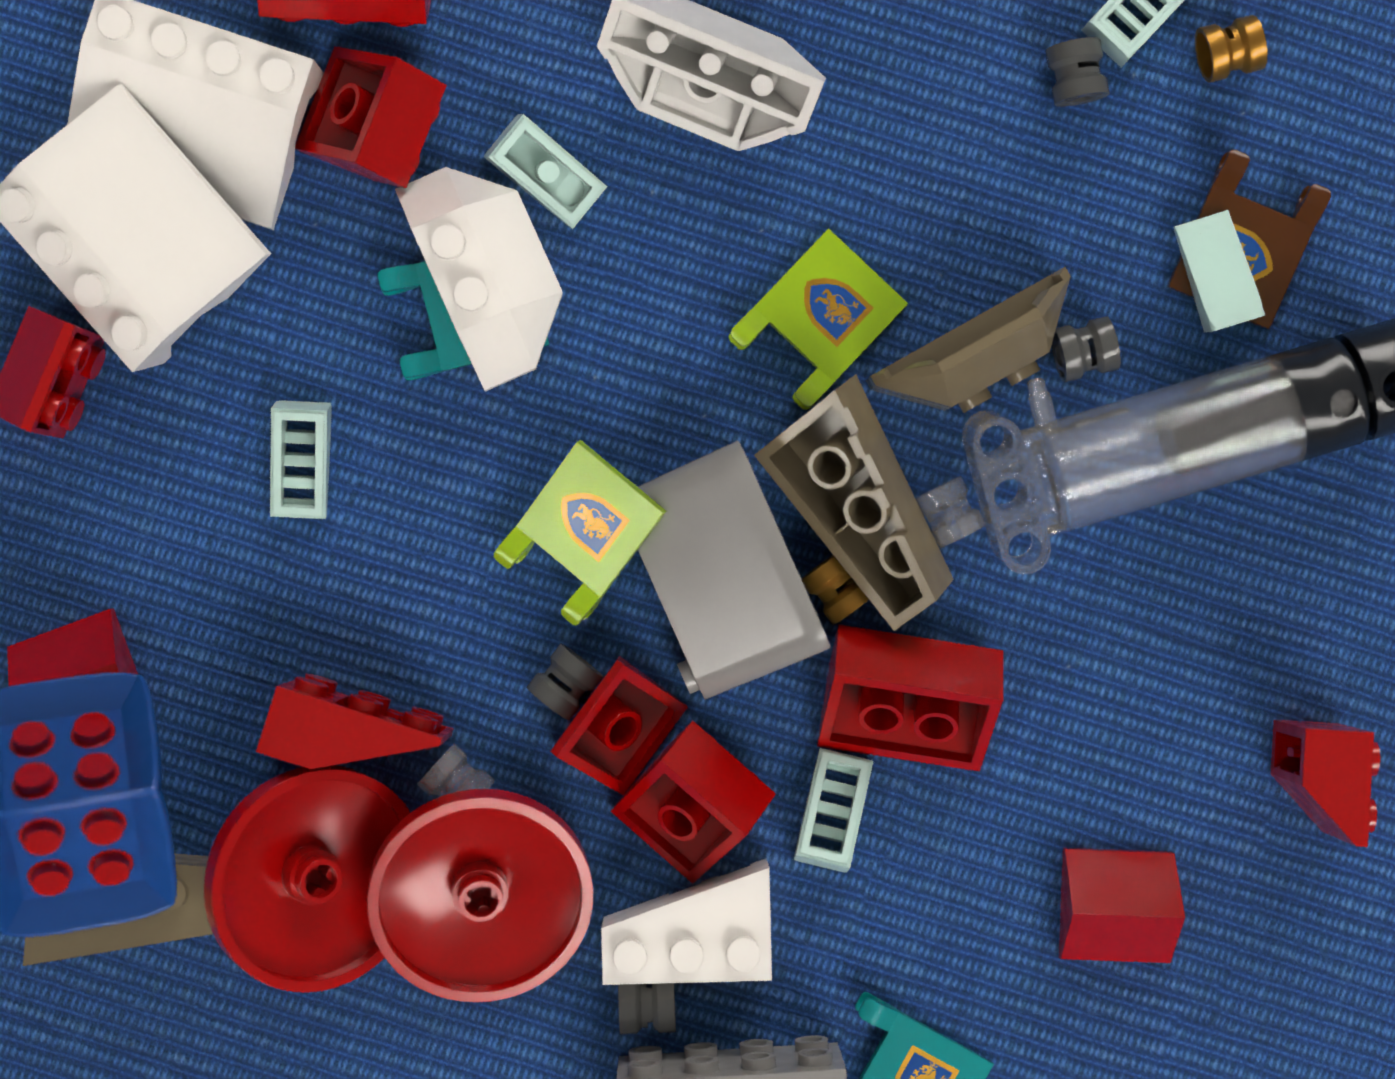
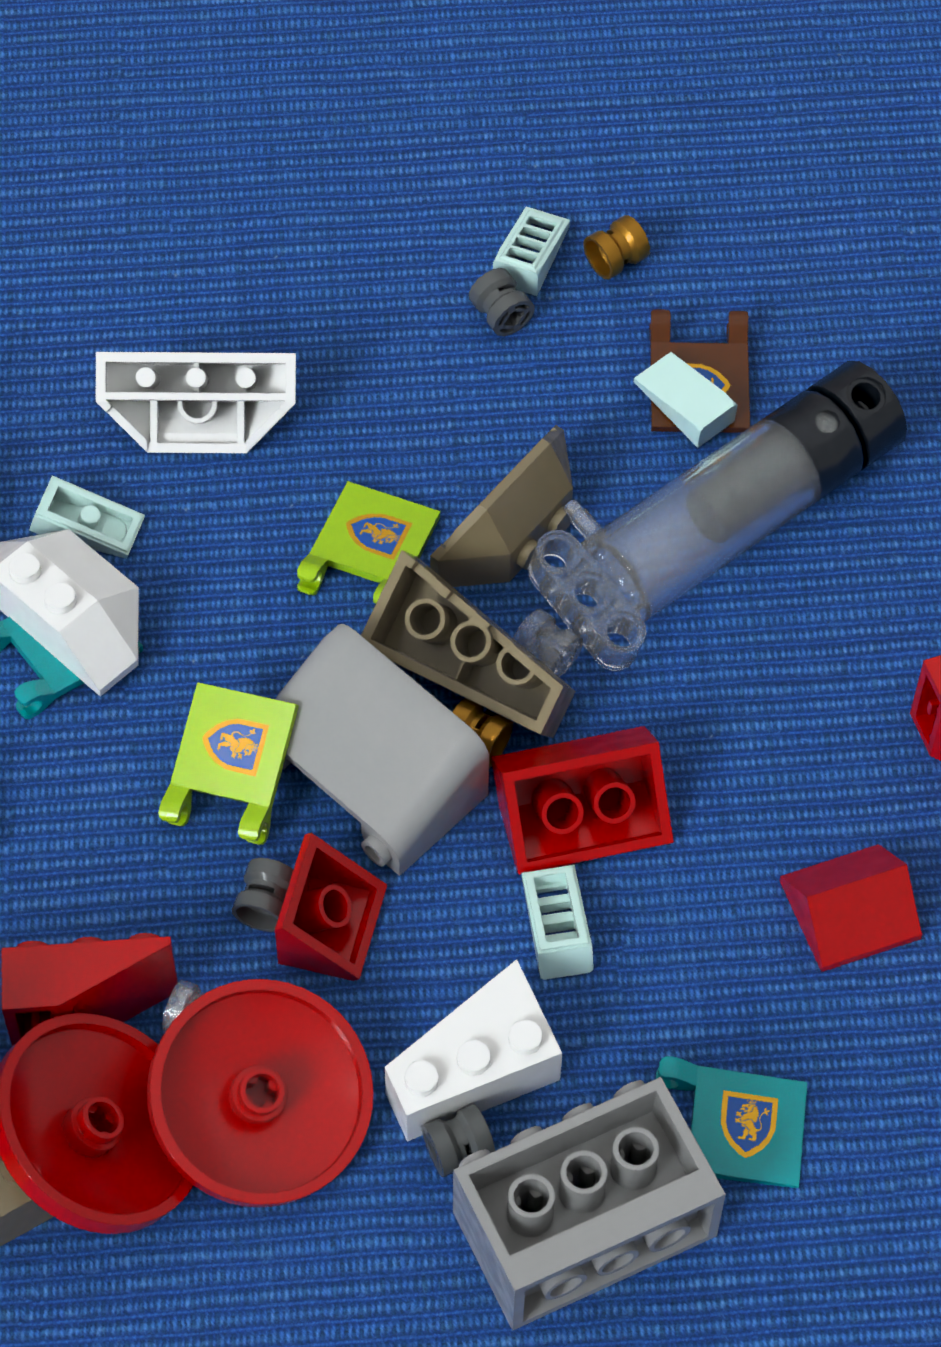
camera: 20 degrees left, 30 degrees down
red slope [610,720,776,884] -> none
dark grey wheel [1051,316,1121,382] -> none

